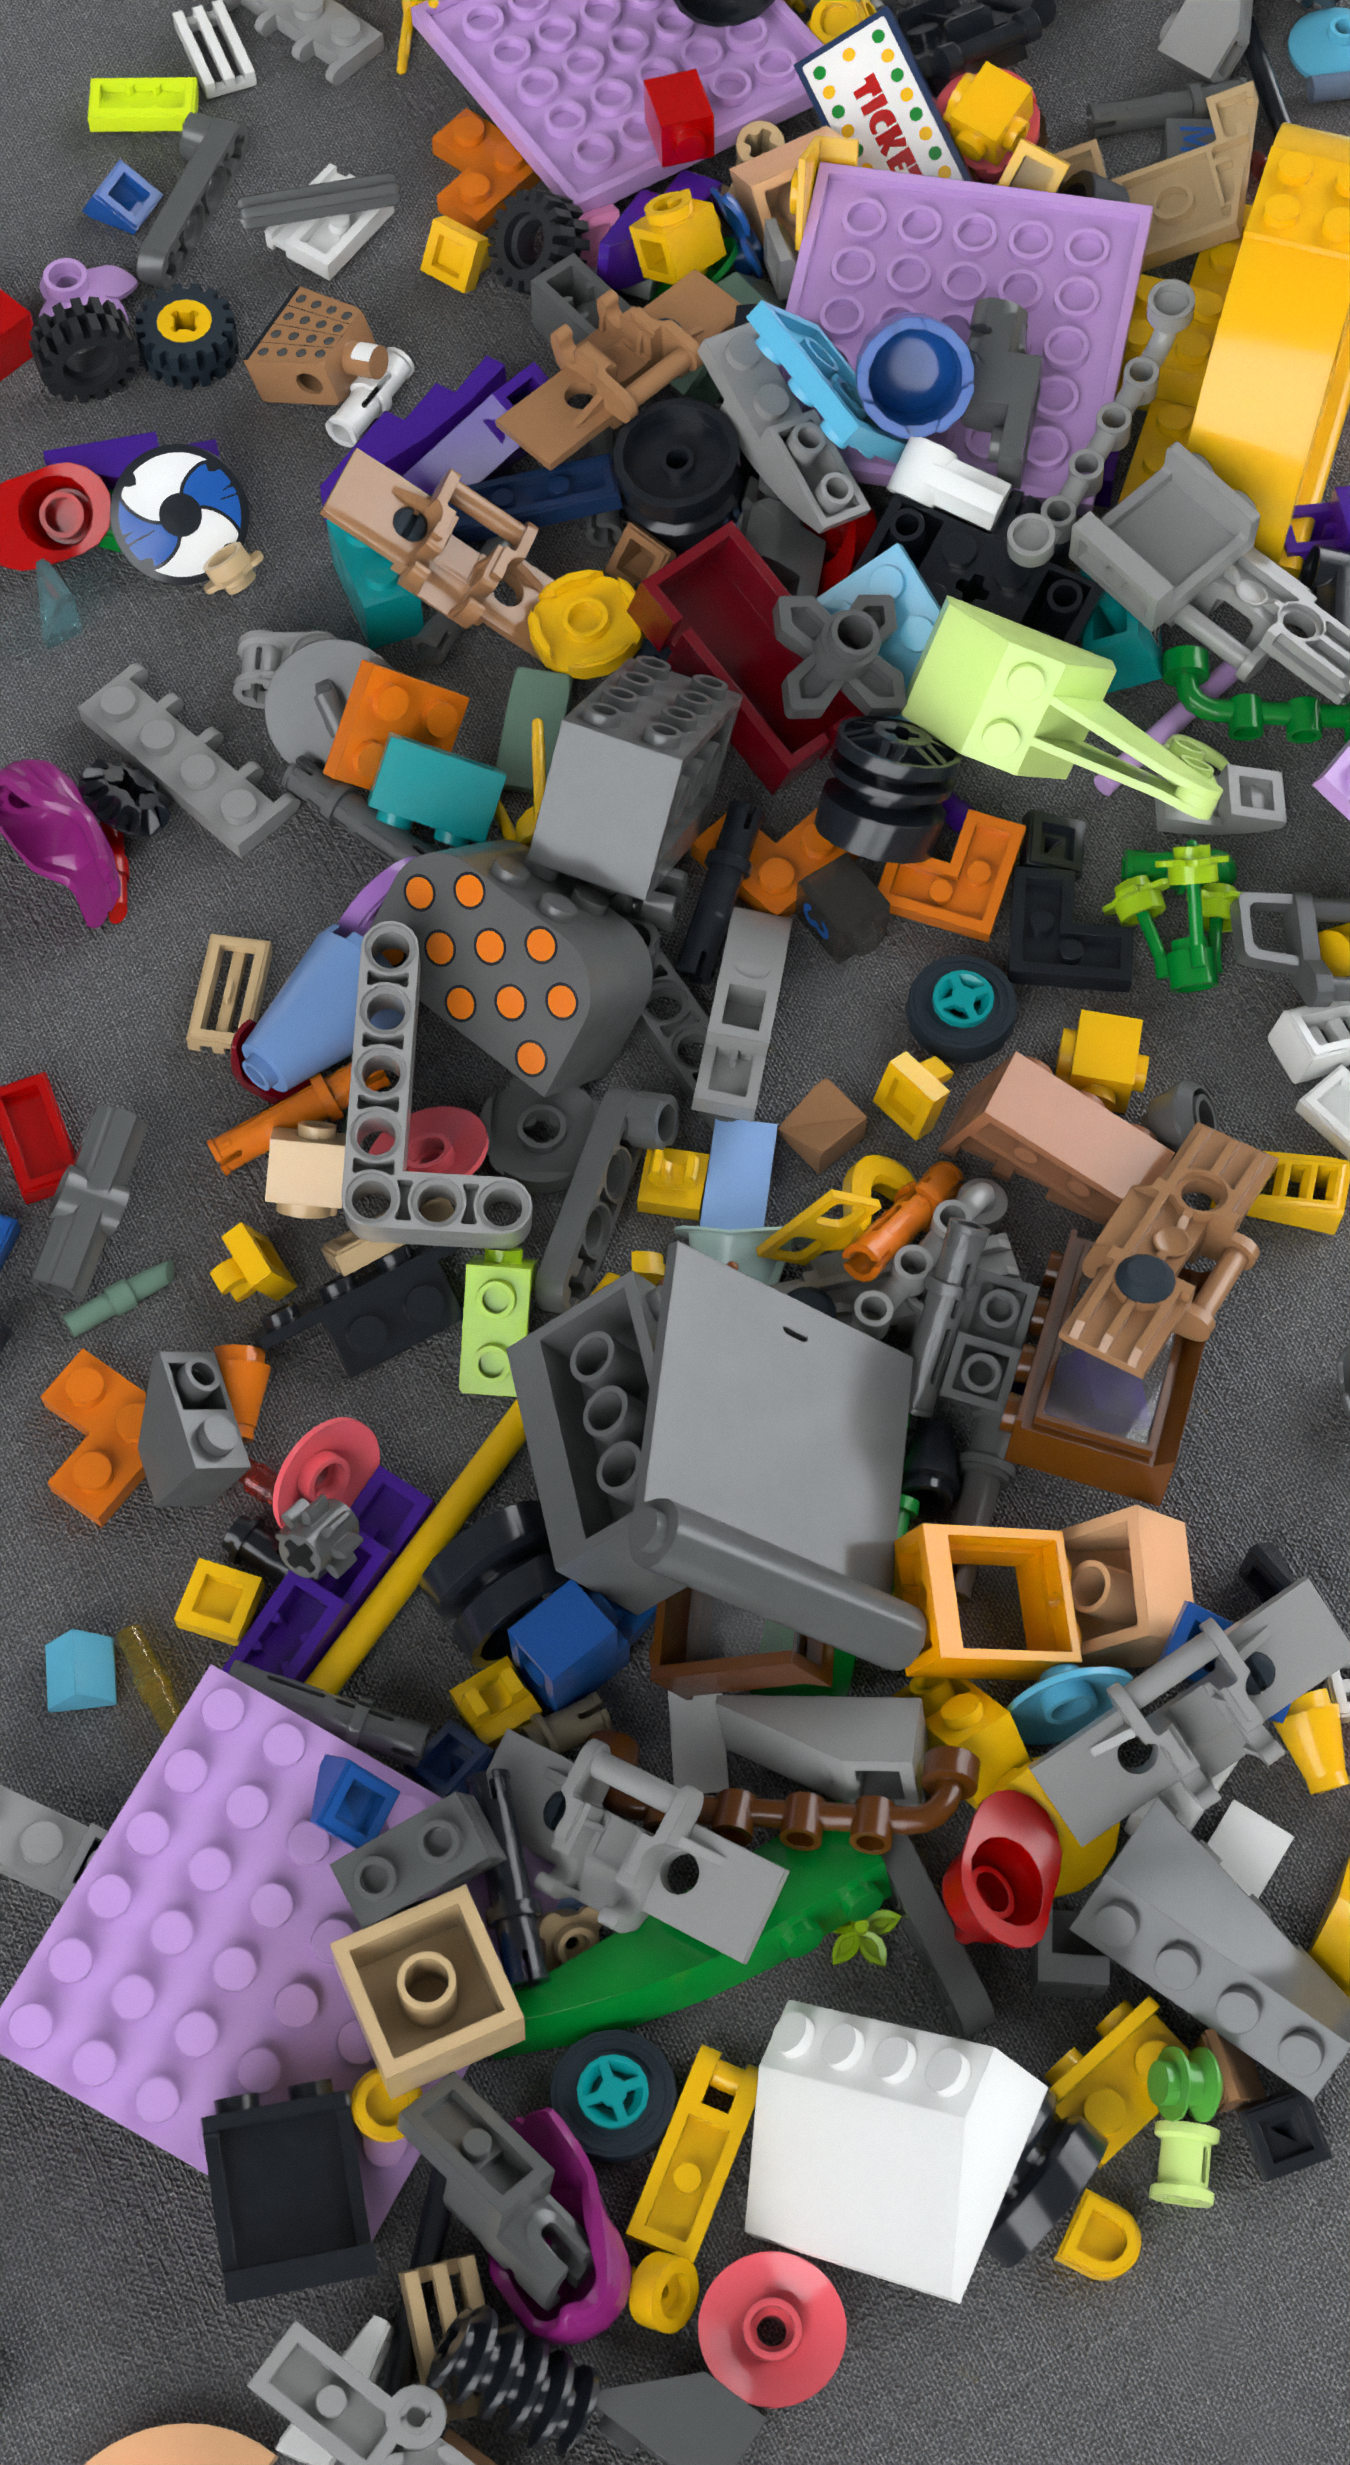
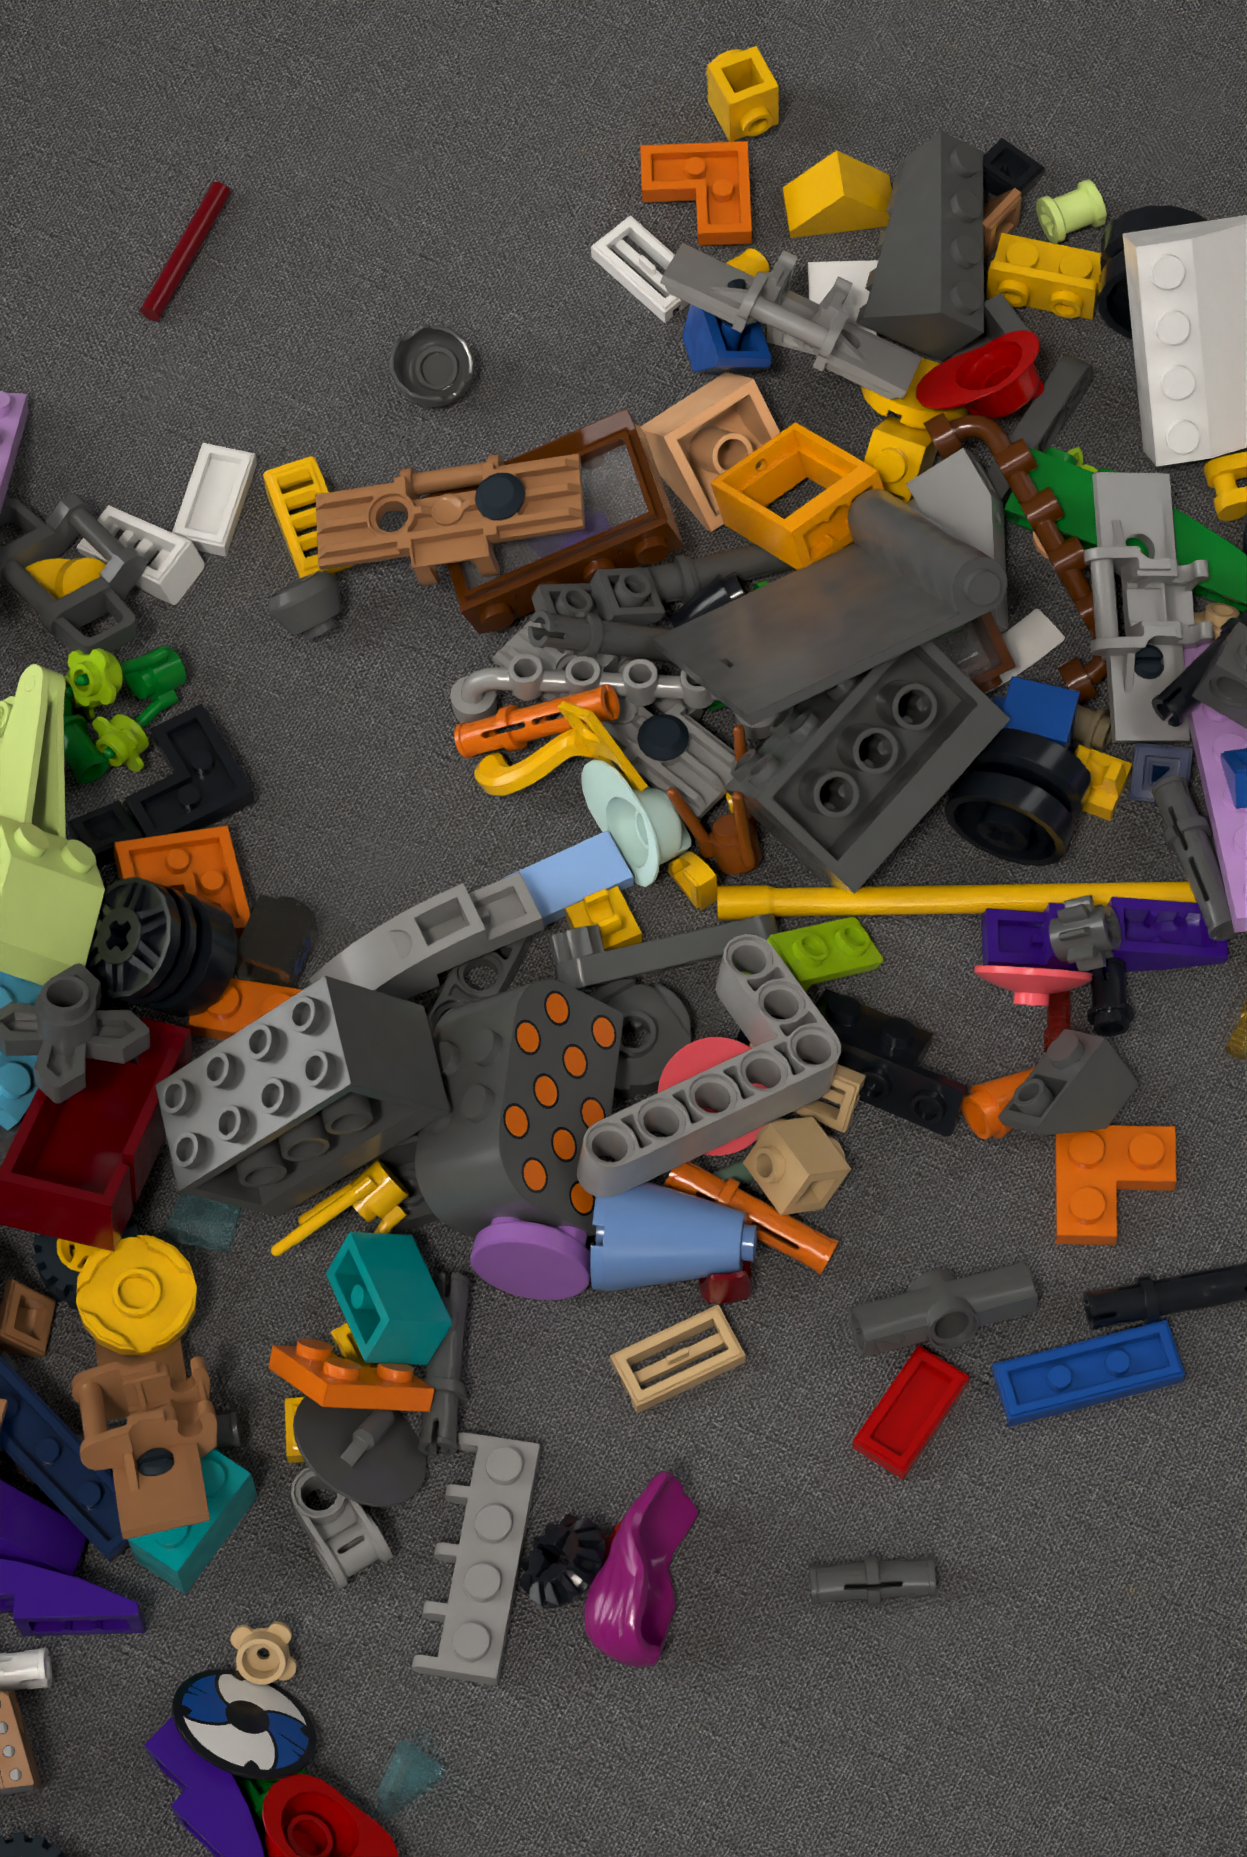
camera: 120 degrees left, 0 degrees up
sand green piece [62,1260,175,1338] -> none
yellow tile [174,1558,265,1647] -> none
yellow tile [210,1222,298,1303] -> none
sand green slope [495,667,574,794] -> none
medium nougat slope [777,1078,867,1175] -> none
yellow tile [872,1051,954,1141] -> none
black wheel [906,955,1018,1063] -> none
nougat wedge [937,1051,1175,1226] -> none
medium azure dish [1007,1663,1134,1745] -> none
yellow brick [1054,1009,1149,1114] -> none
bright green wheel [1147,2046,1224,2122] -> none
black slope [1238,1543,1295,1603] -> none

